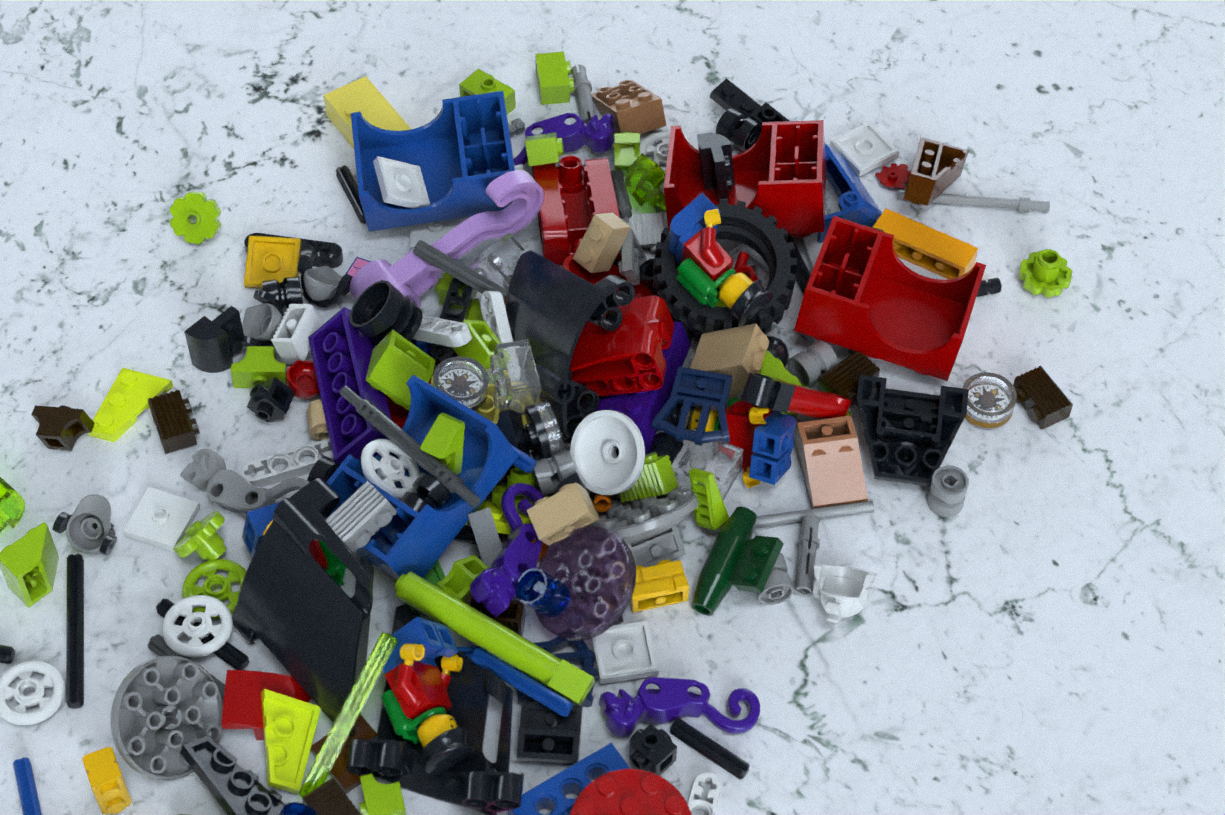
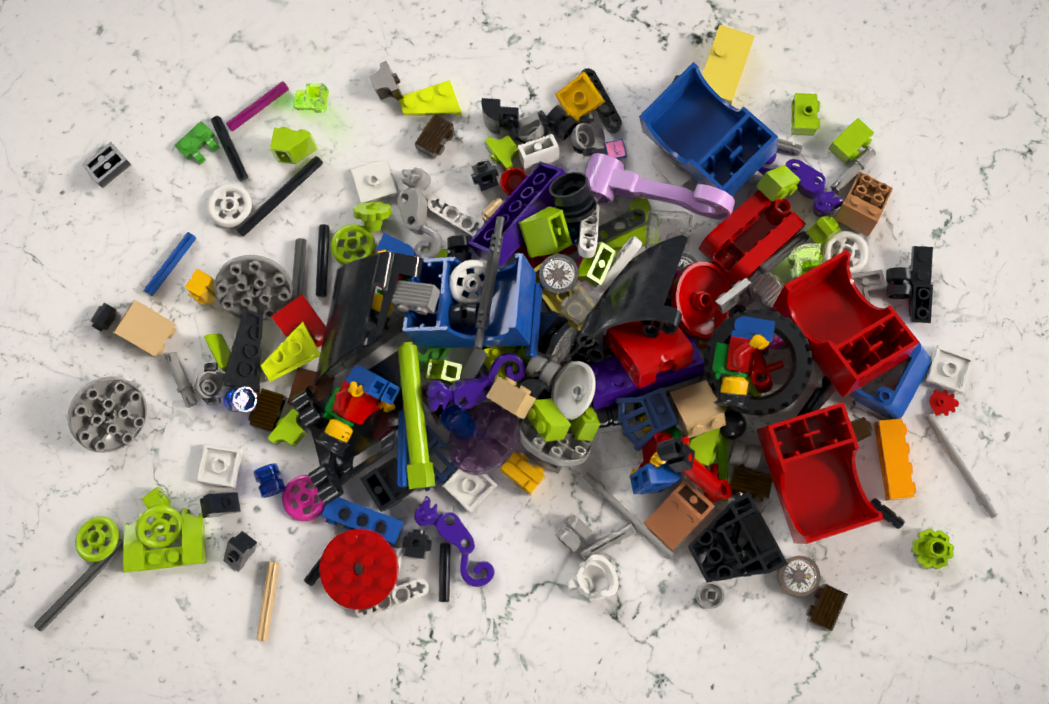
camera: 60 degrees right, 25 degrees up
light grey cap [52,494,117,556] -> none
white plate [162,595,233,657] -> none
lime plant [169,191,221,244] -> none
clear neon green axle [299,632,397,797] -> none
white plate [373,156,430,209] -> none
dark grey axle [413,240,508,300] -> none
lime slope [420,412,465,475] -> none
tan brick [573,213,631,273] -> none
lime slope [689,468,729,530] -> none
dark green plate [691,506,784,616] -> none
black brick [697,133,735,202] -> none
reddish brown wedge [903,137,969,206] -> none
none -> lime brick [526,398,571,442]

